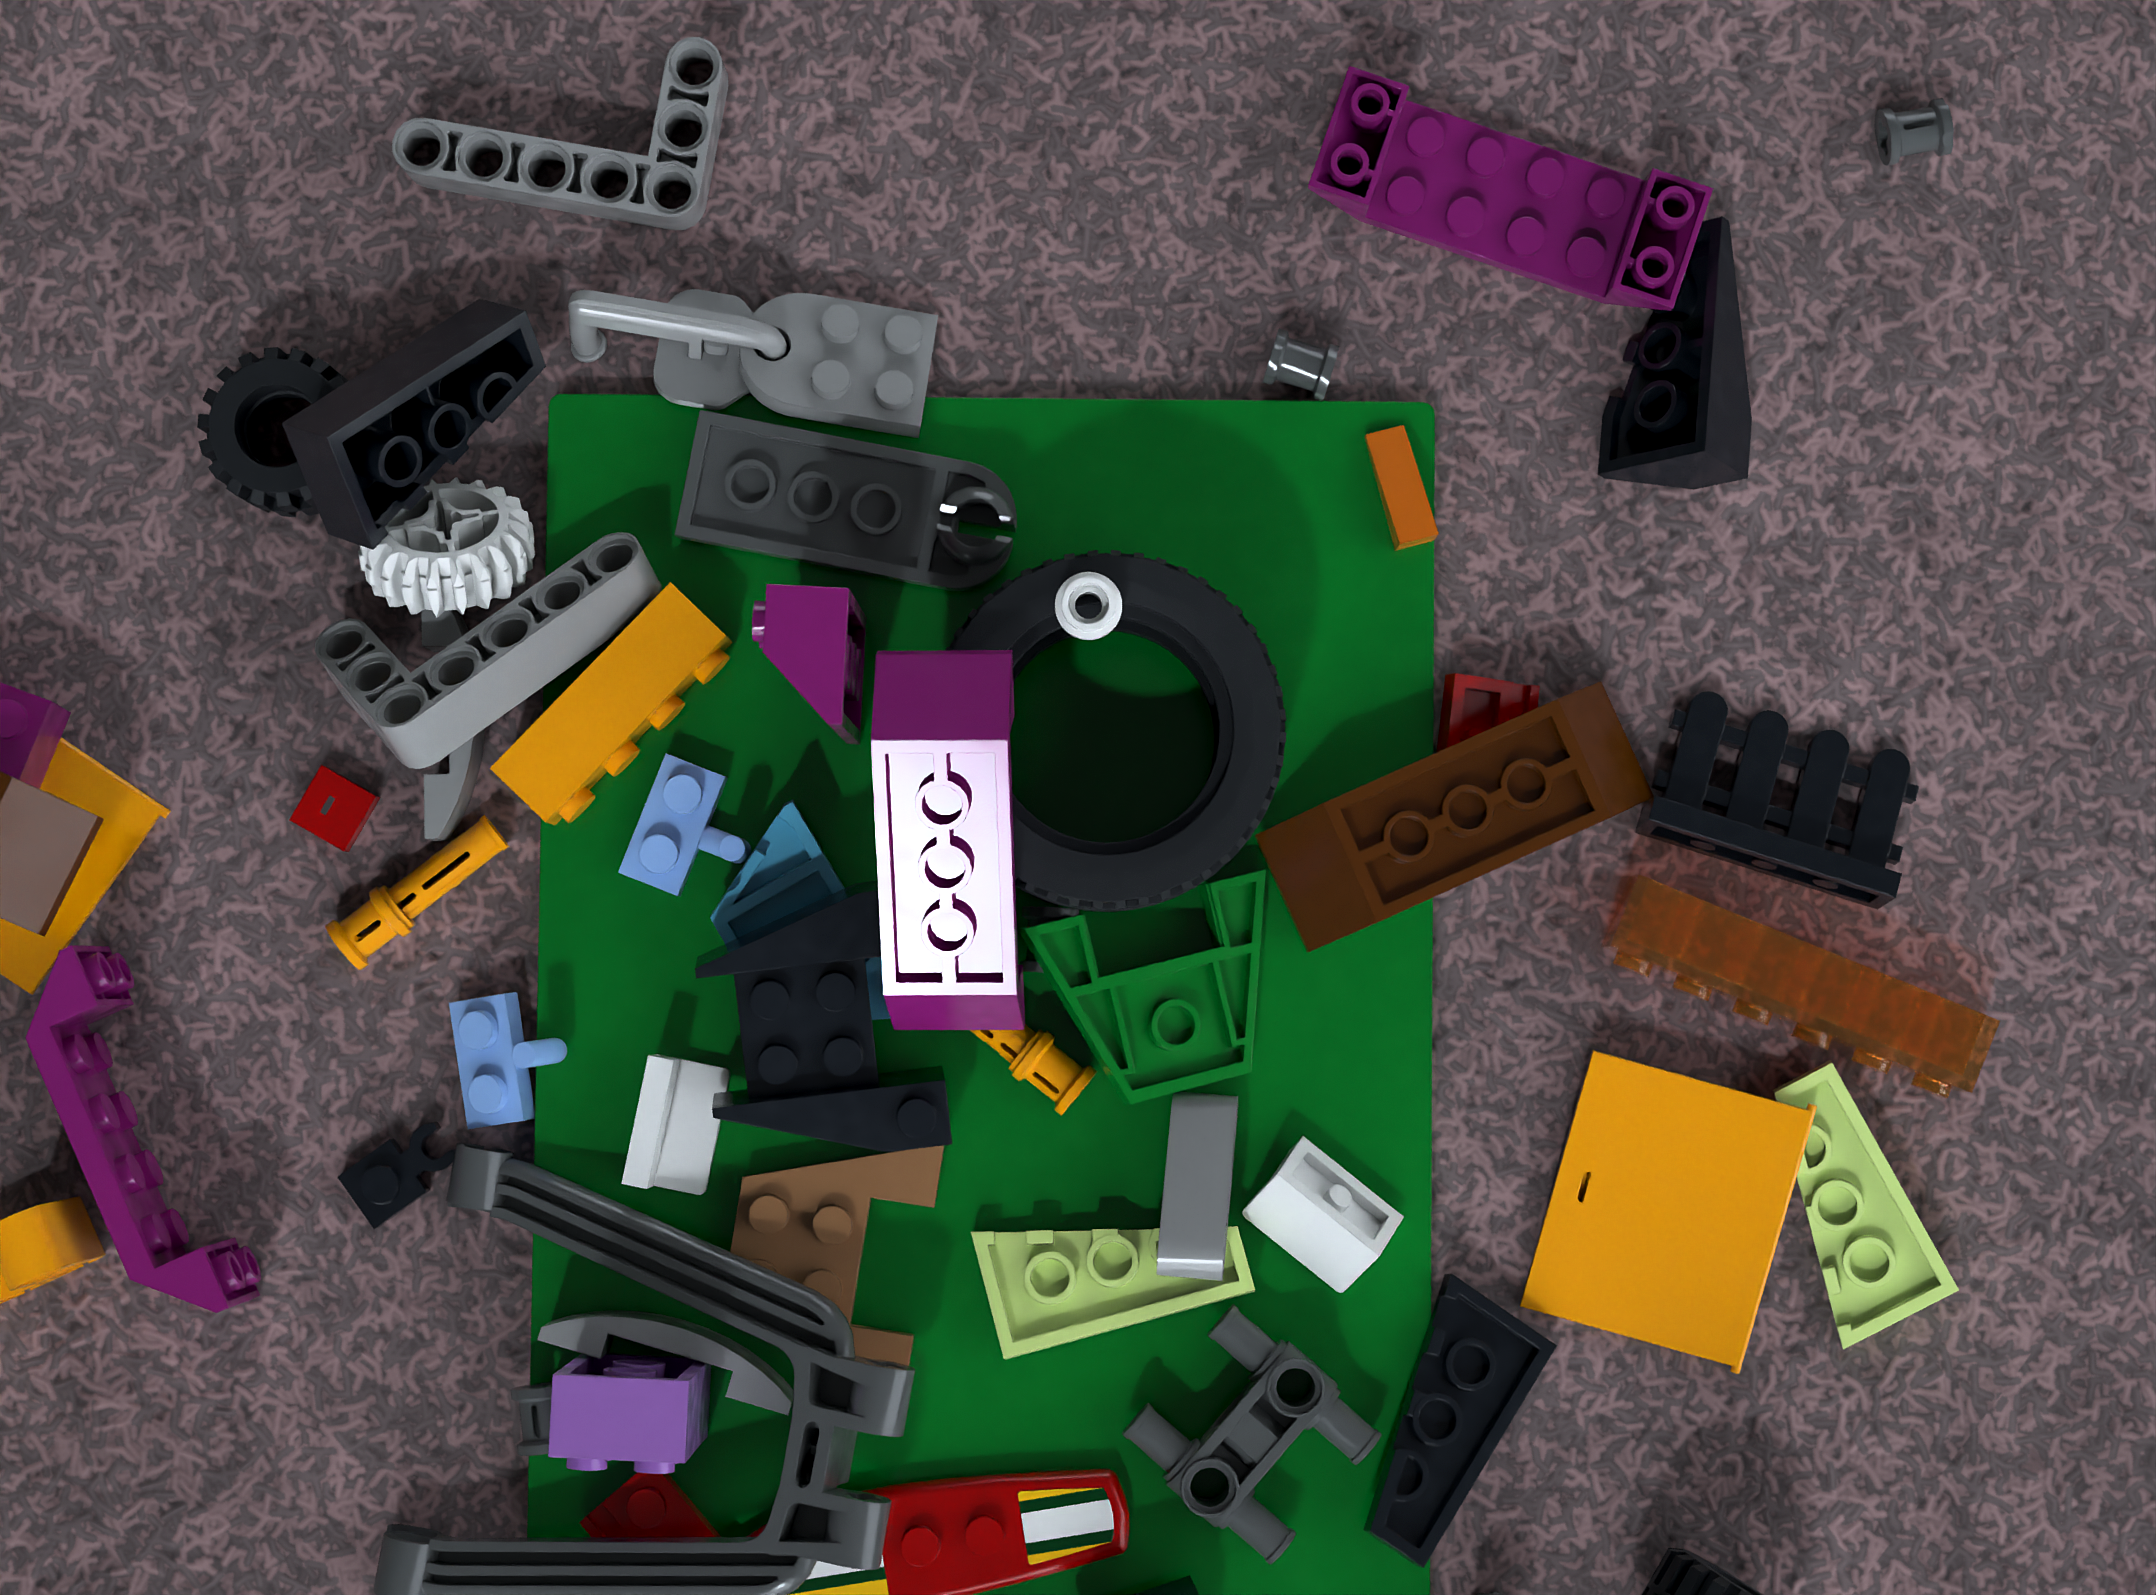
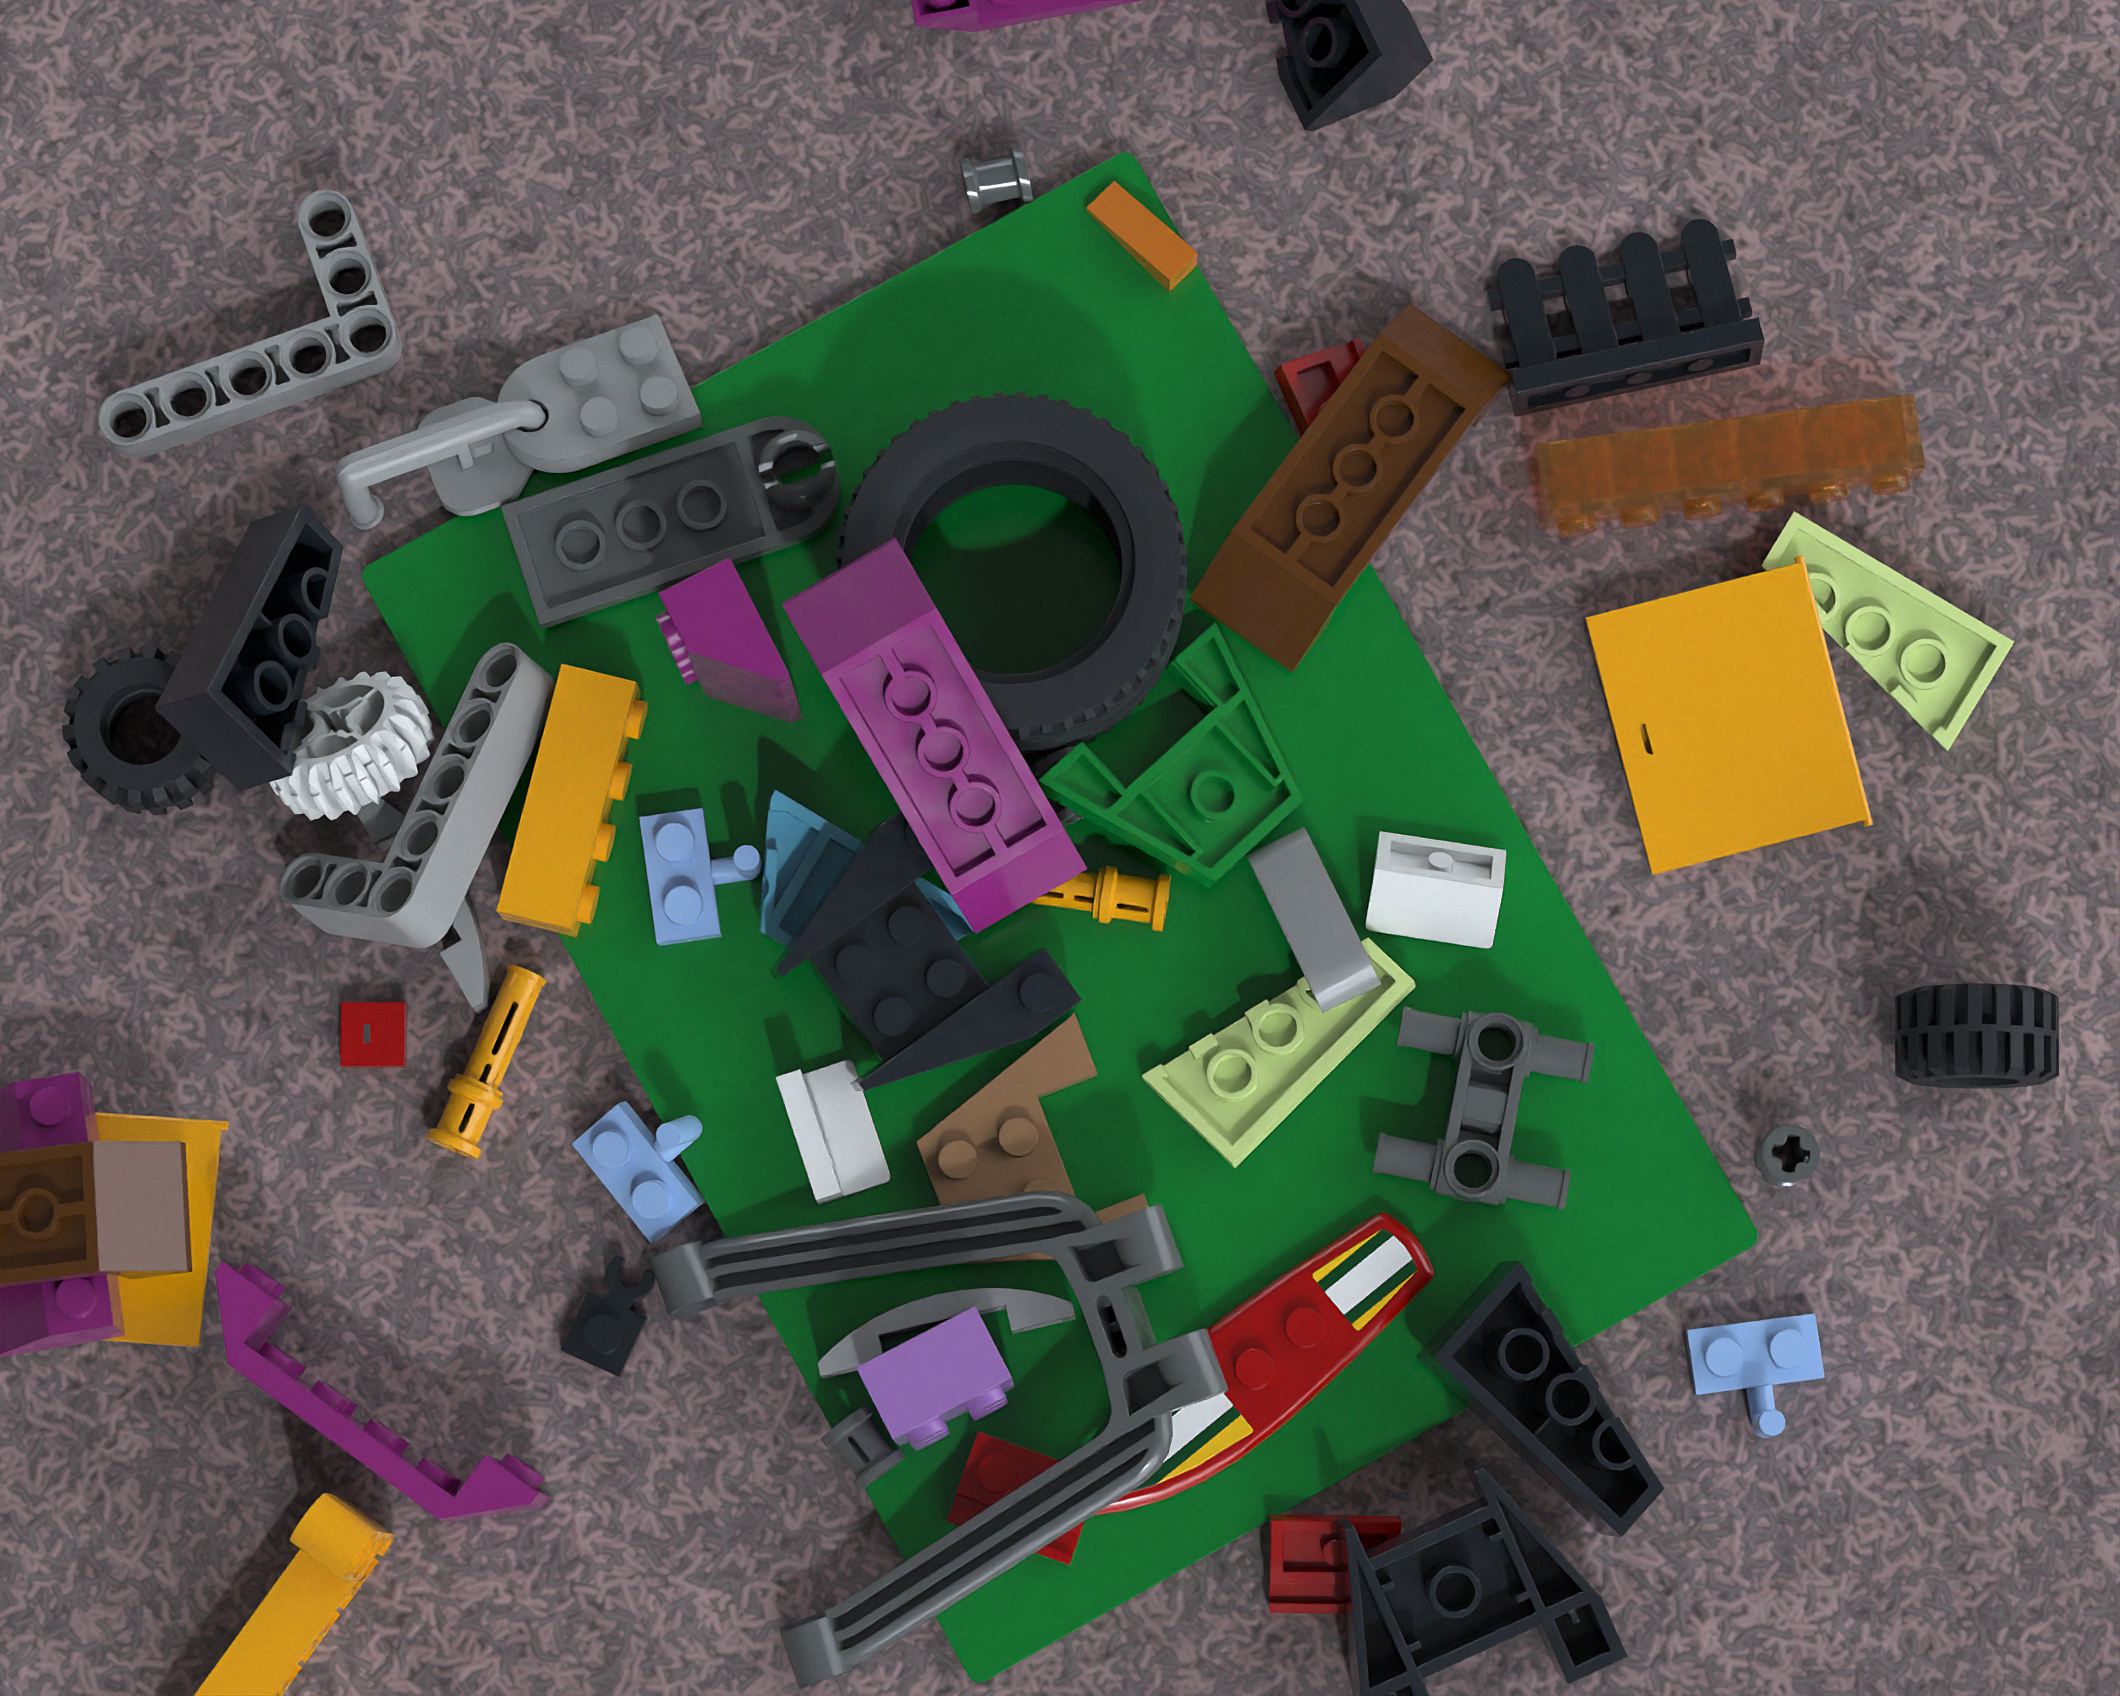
camera: 30 degrees left, 5 degrees down
white plate [1055,572,1122,640] -> none
black wing [1363,1274,1557,1568] -> none

